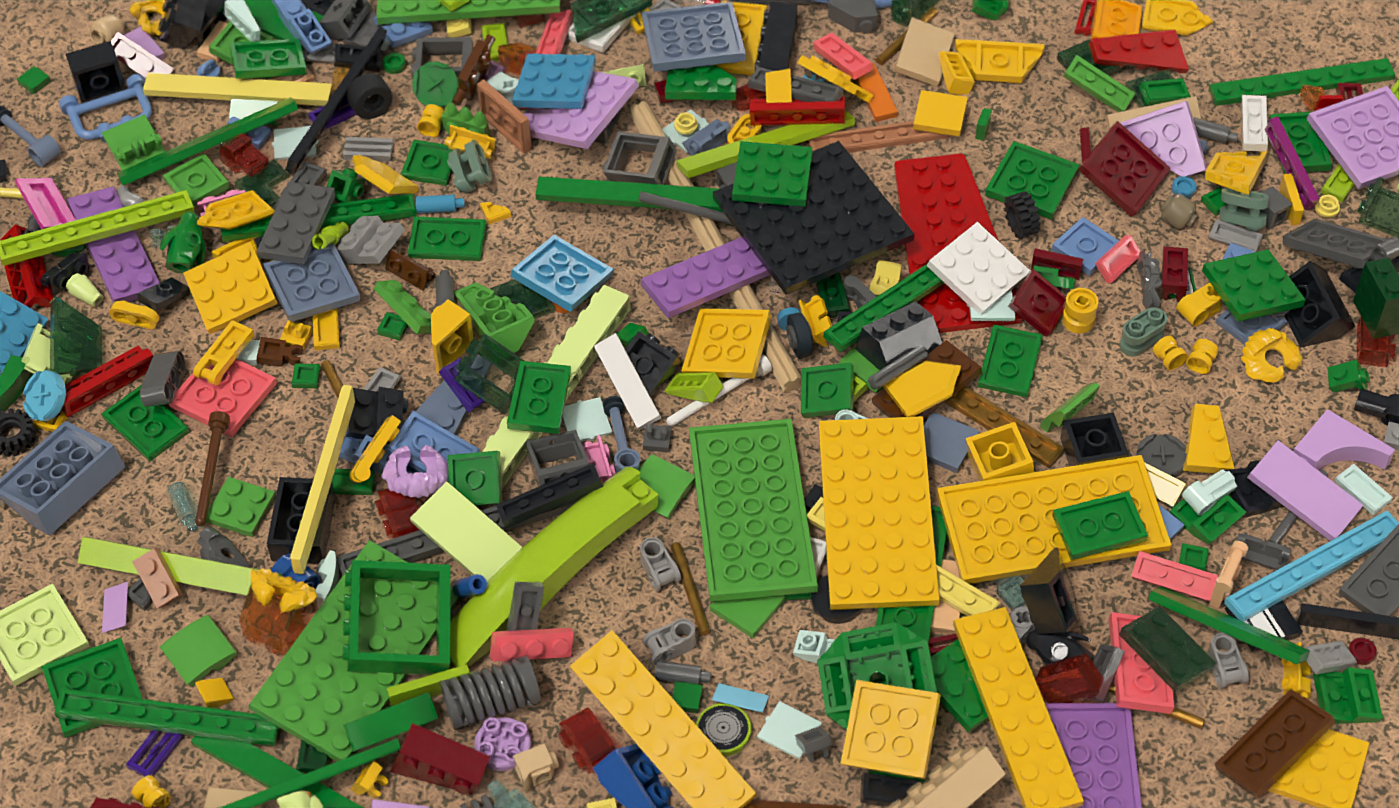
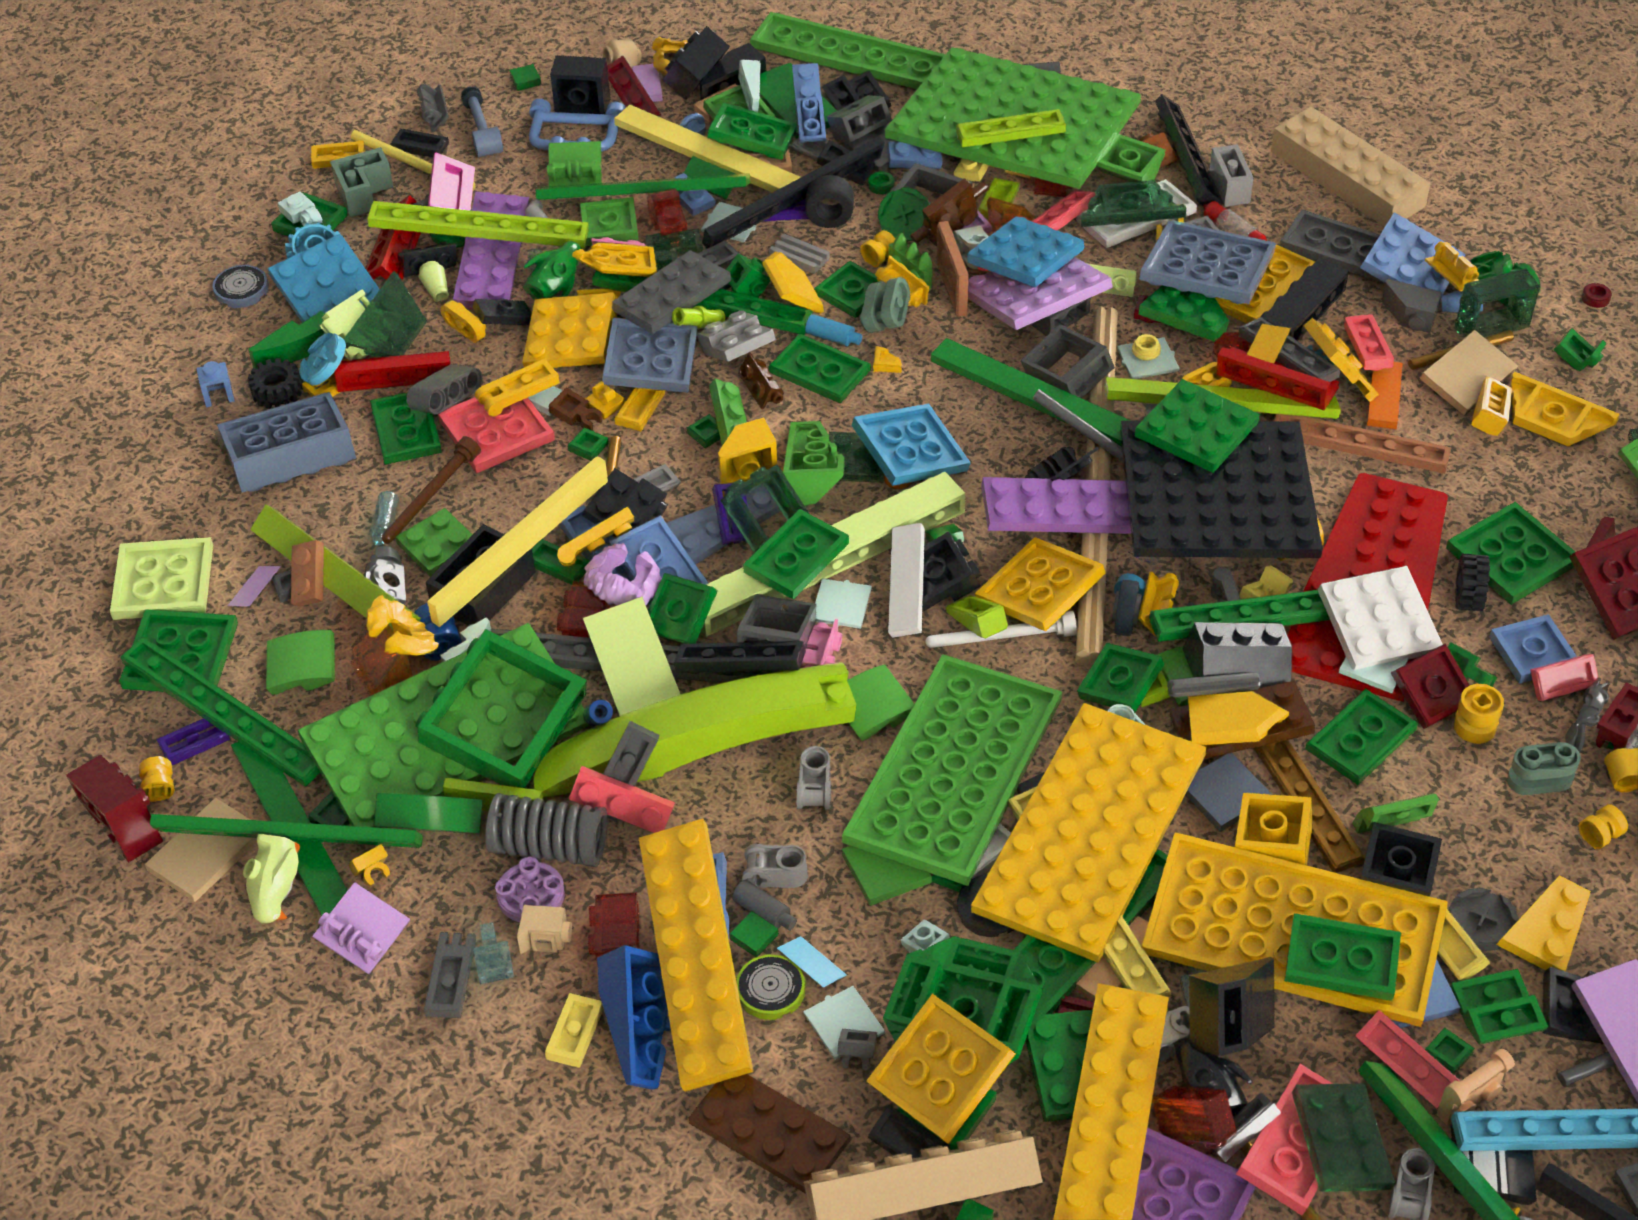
camera: 30 degrees right, 5 degrees down
yellow slope [195,677,234,708] -> none
dark red wedge [390,723,490,795] -> none
dark grey cylinder [436,270,454,307] -> none
sand blue piece [602,396,640,473] -> none
dark grey tile [643,424,672,453] -> none
pearl gold bar [670,542,710,636] -> none
sand blue hinge [682,118,731,156] -> none
dark green plate [815,272,850,317] -> none
yellow tile [913,90,968,137] -> none
green tile [975,108,992,141] -> none
dark red tile [1031,248,1083,280] -> none
yellow wheel [1152,336,1188,371] -> none
light aqua piece [1181,469,1237,516] -> none
dark grey hinge [1236,532,1291,570] -> none
none -> black hinge [1025,446,1099,481]

